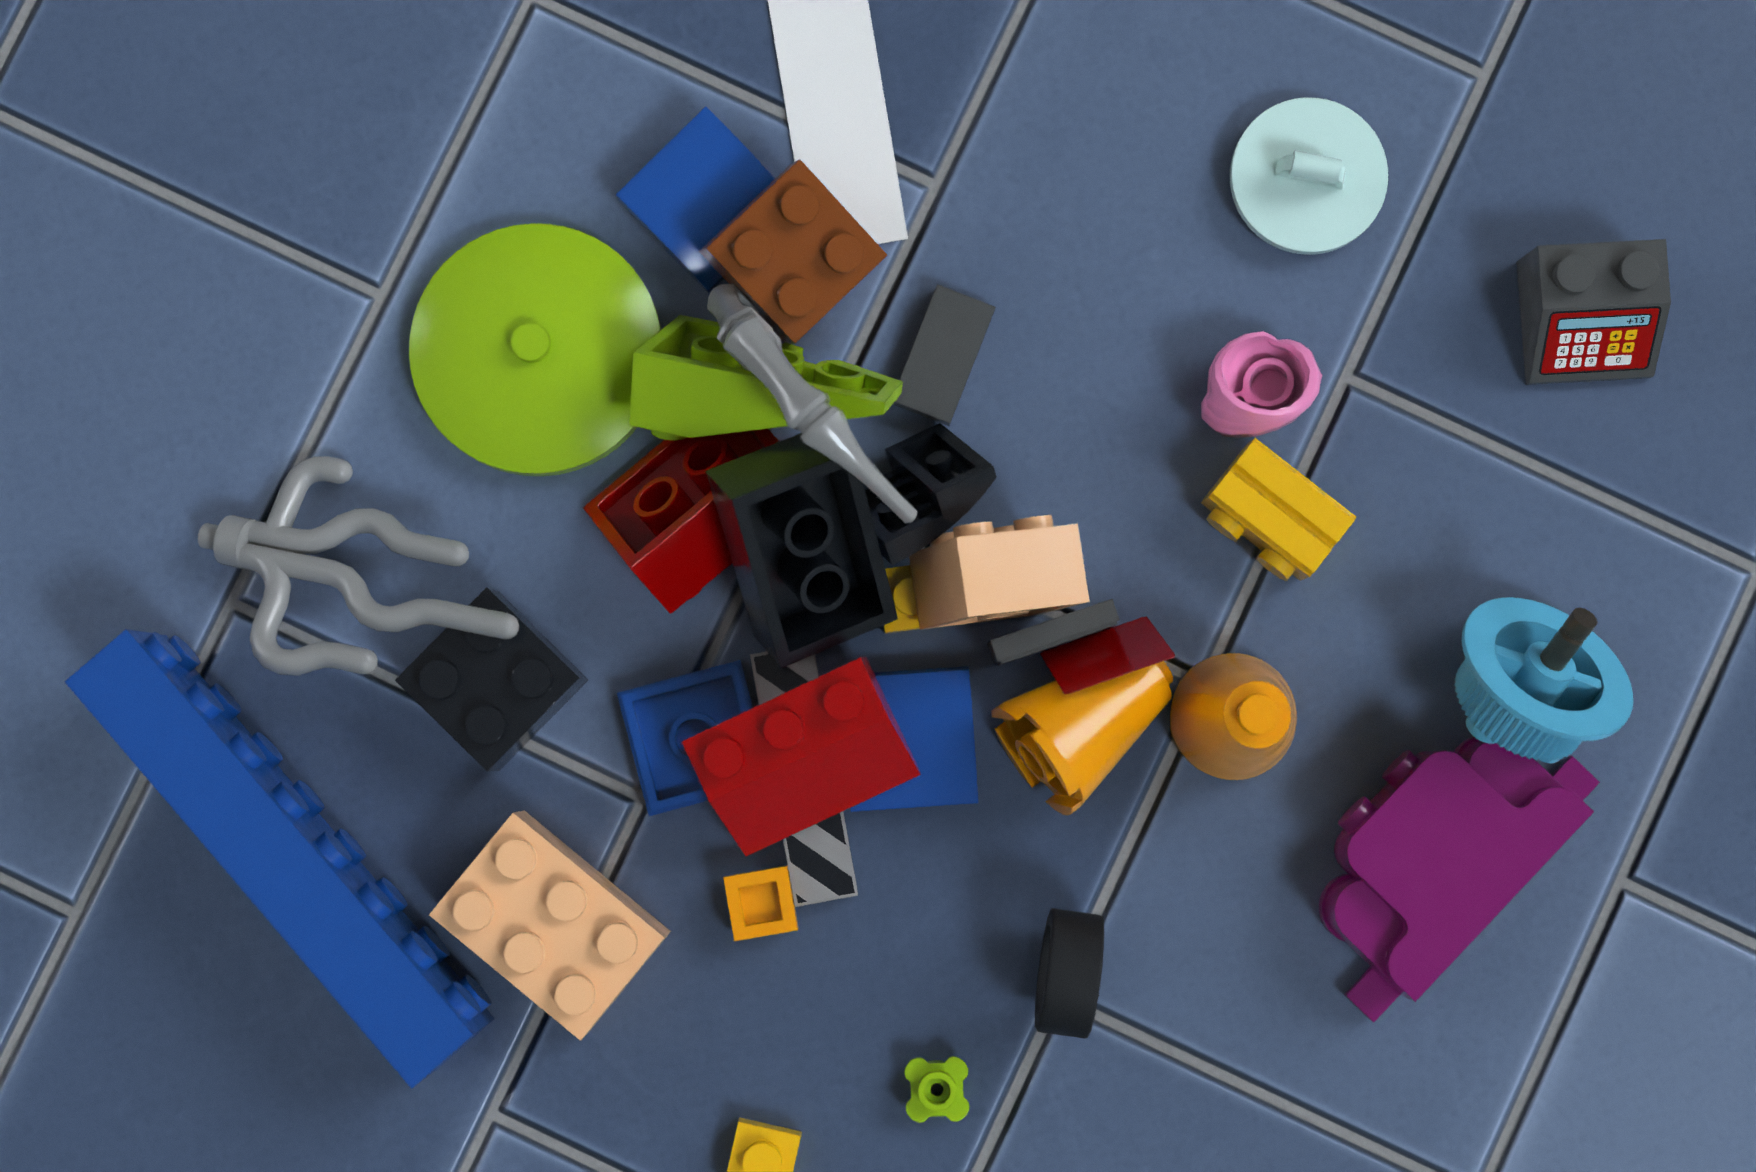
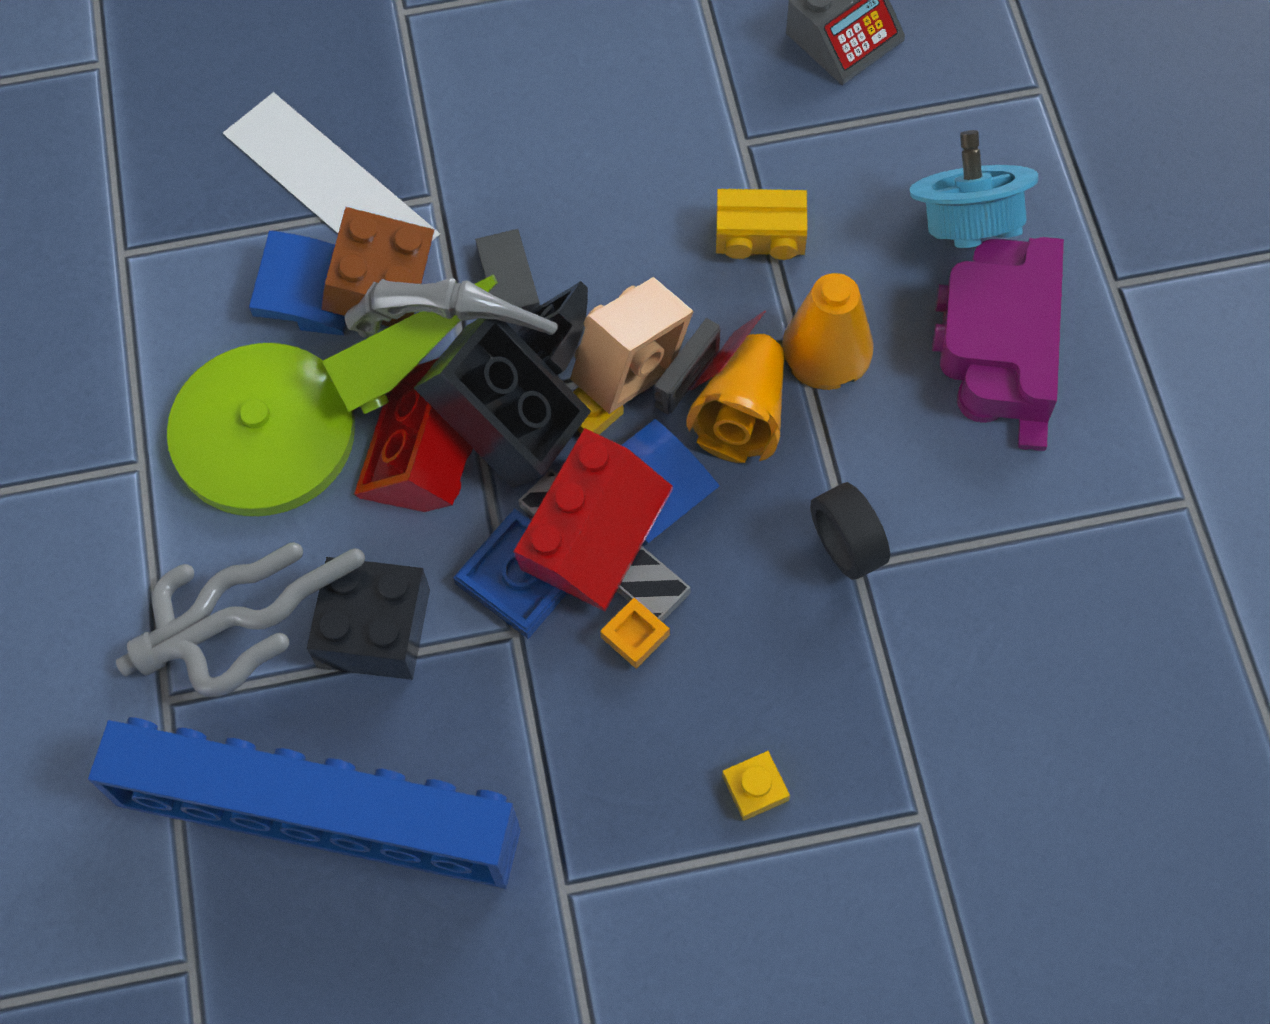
camera: 30 degrees left, 20 degrees down
light nougat brick [429,810,671,1041] -> none
lime plate [905,1056,969,1123] -> none
bright pink hair [1201,331,1322,438] -> none
light aqua shield [1230,98,1388,255] -> none

